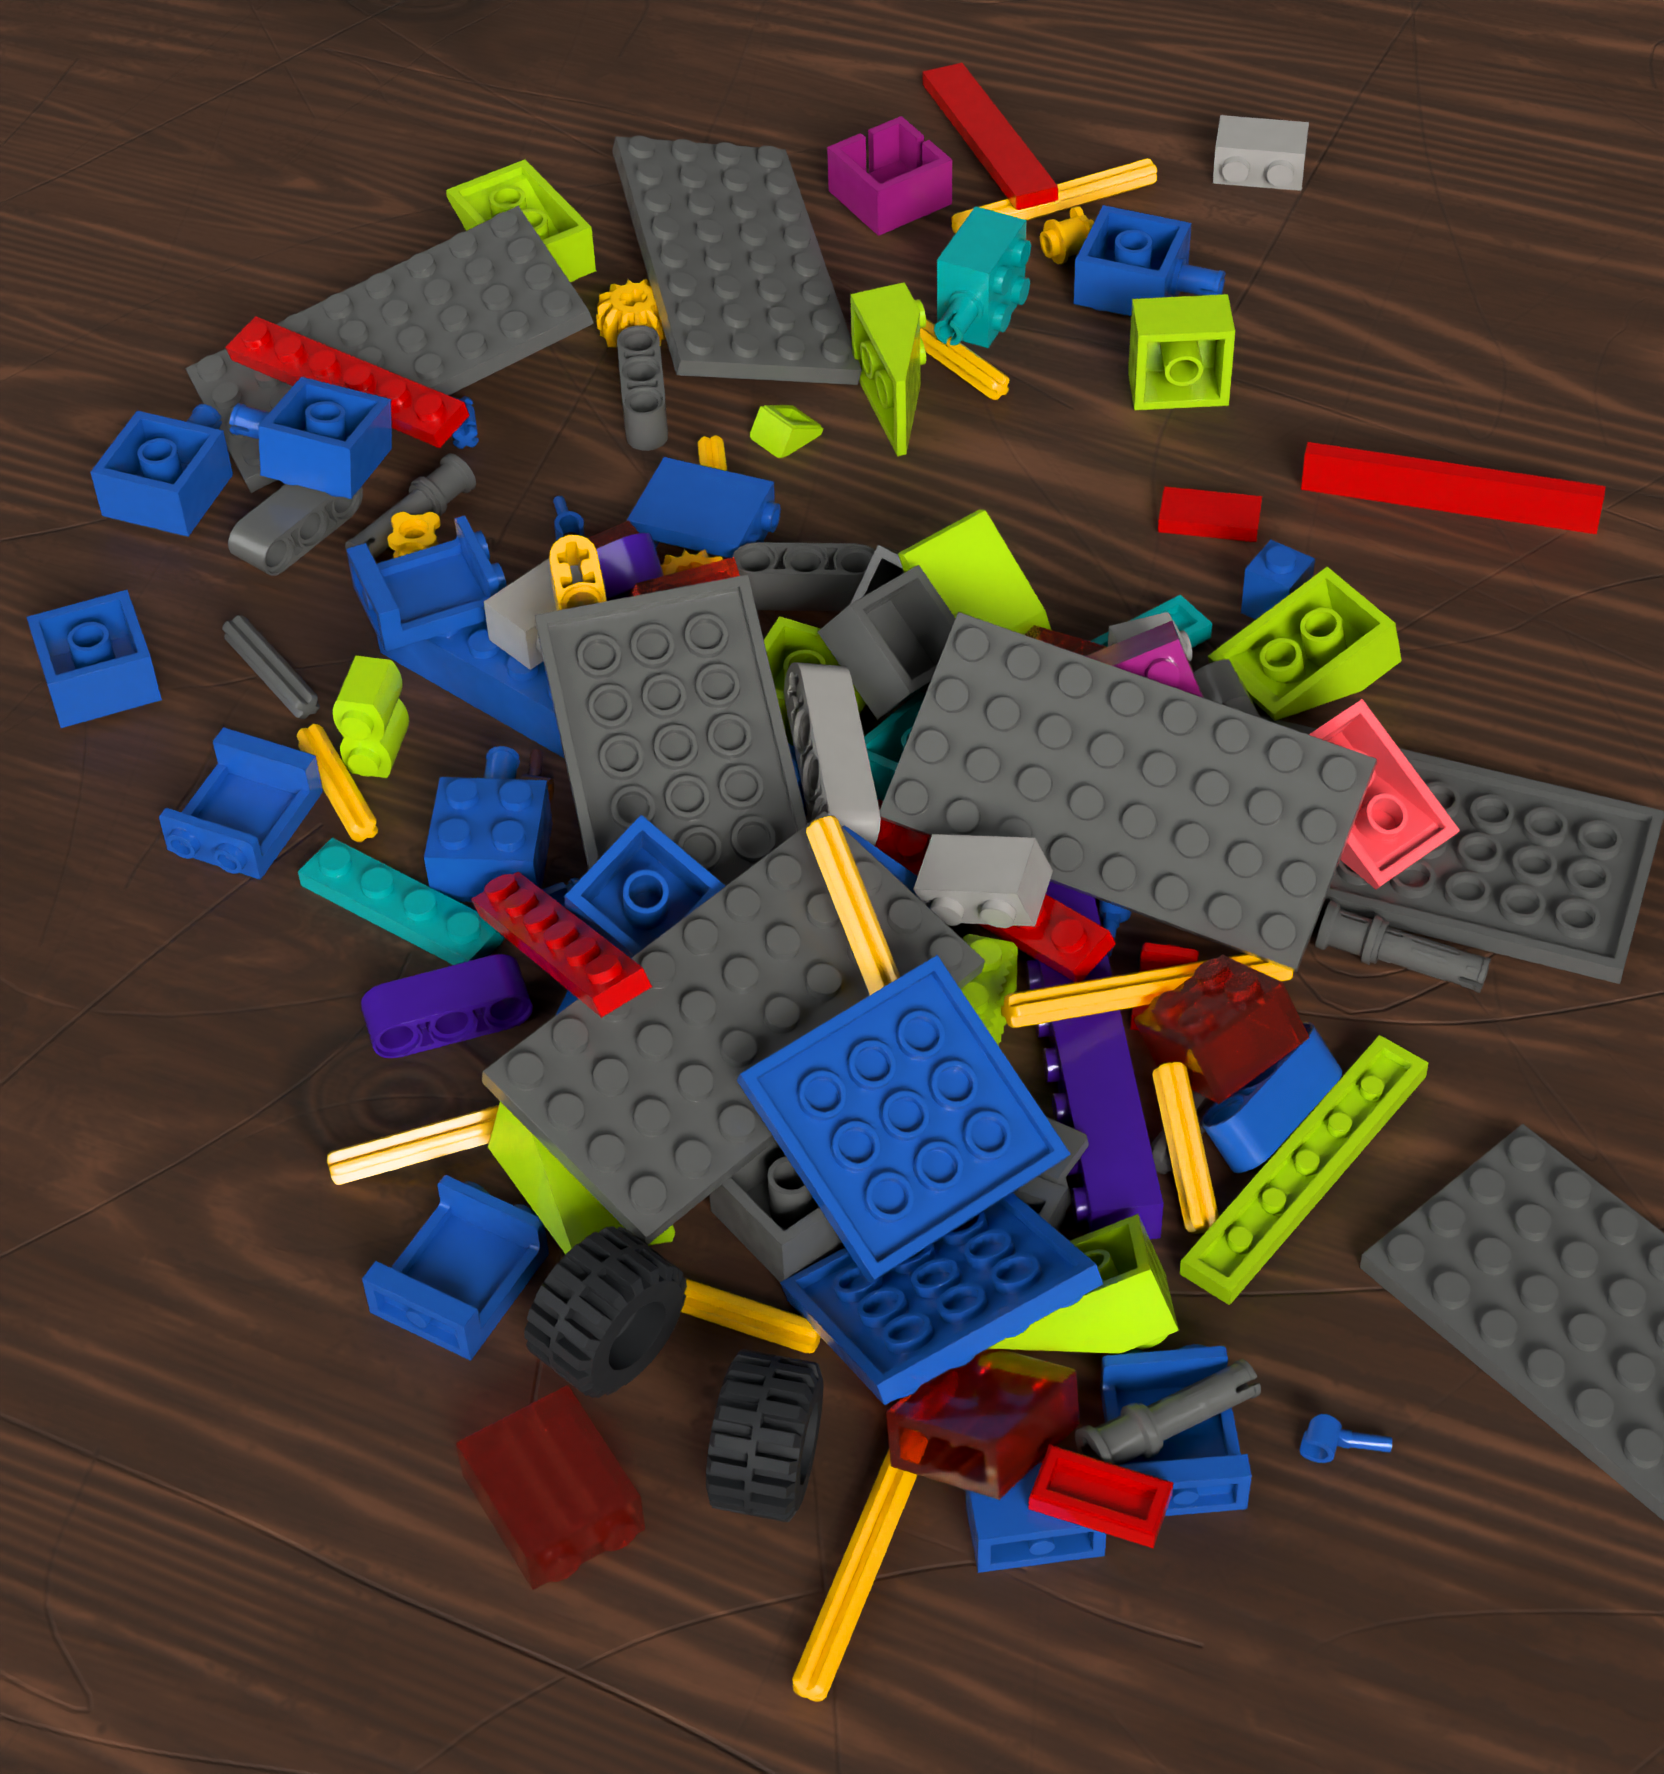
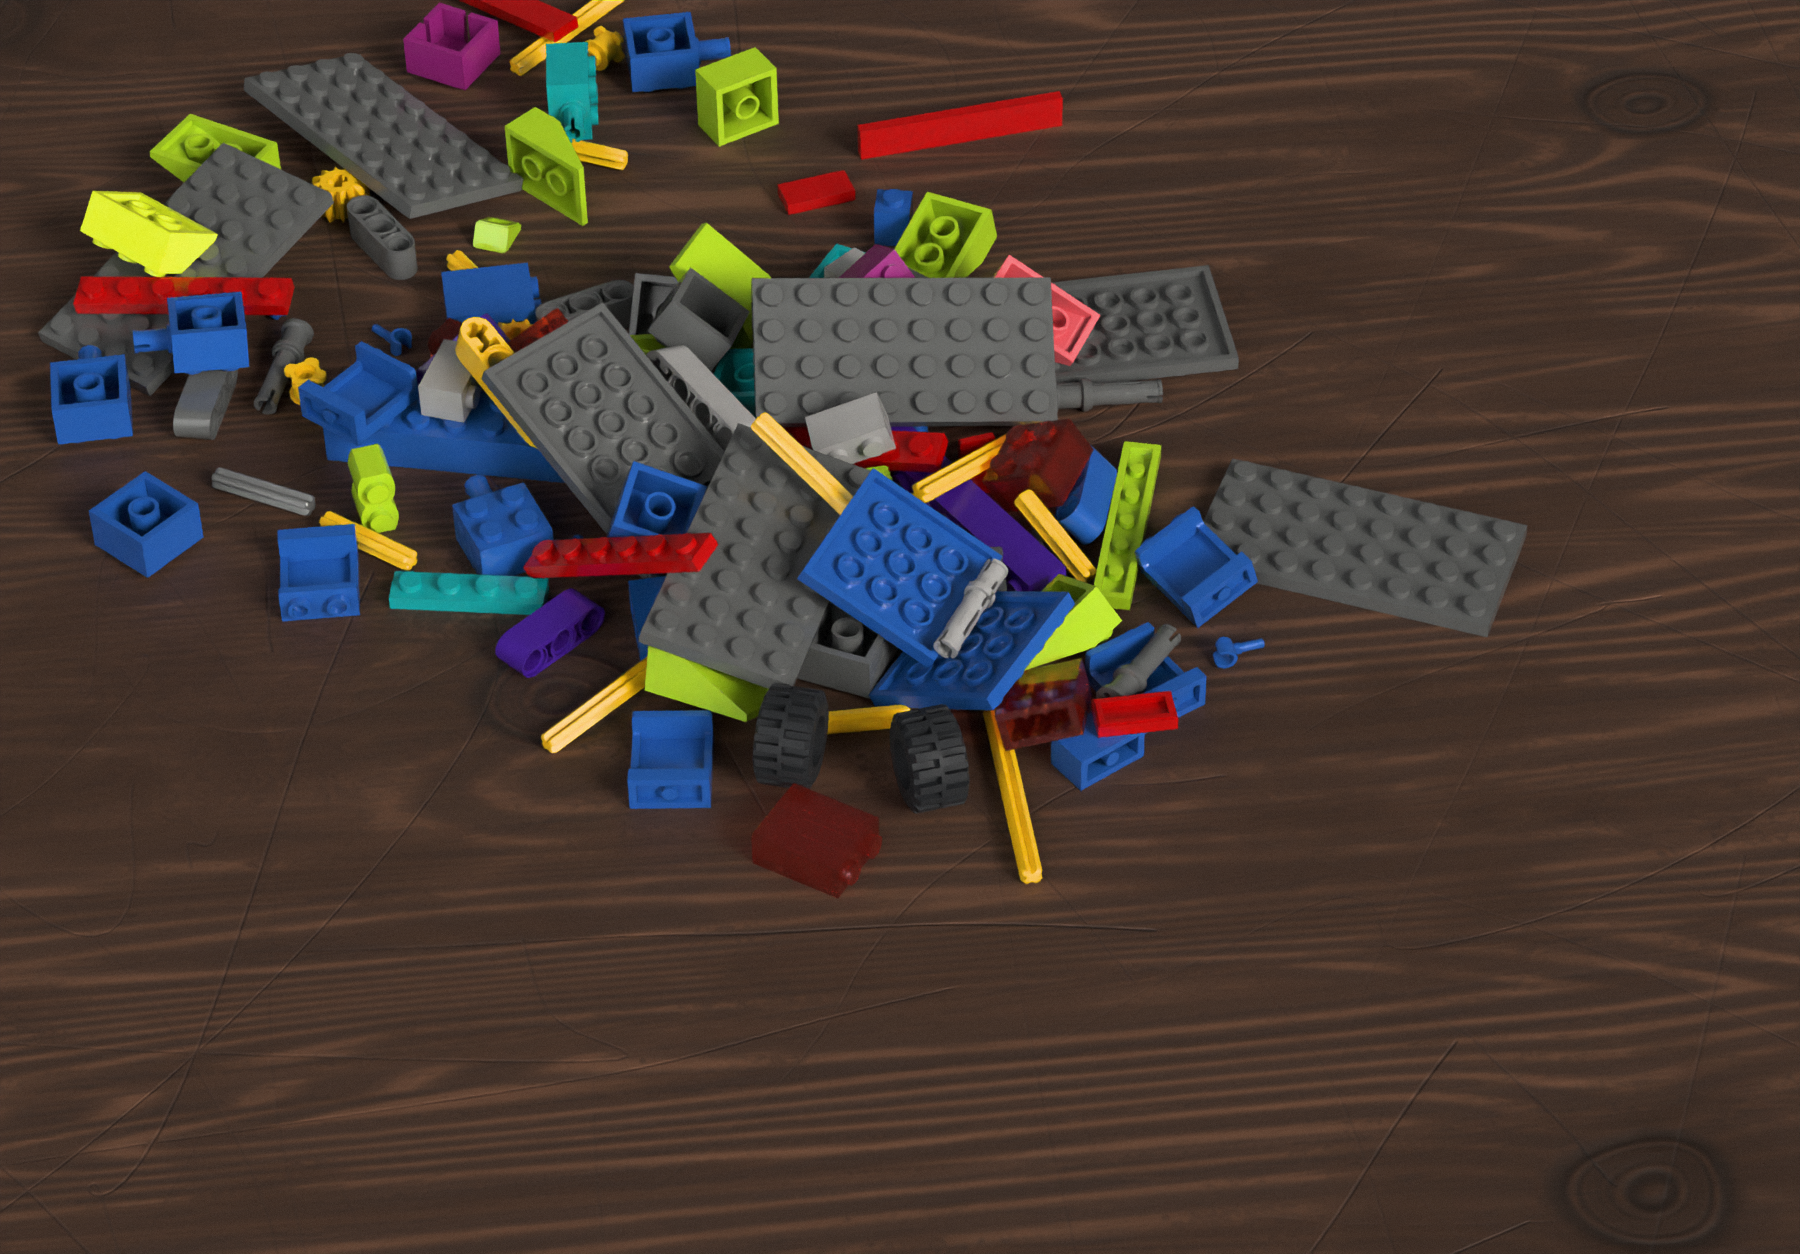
camera: 30 degrees left, 5 degrees down
none -> neon yellow slope [80,191,218,277]
none -> light grey pin [933,559,1008,659]
none -> blue panel [1134,506,1258,628]

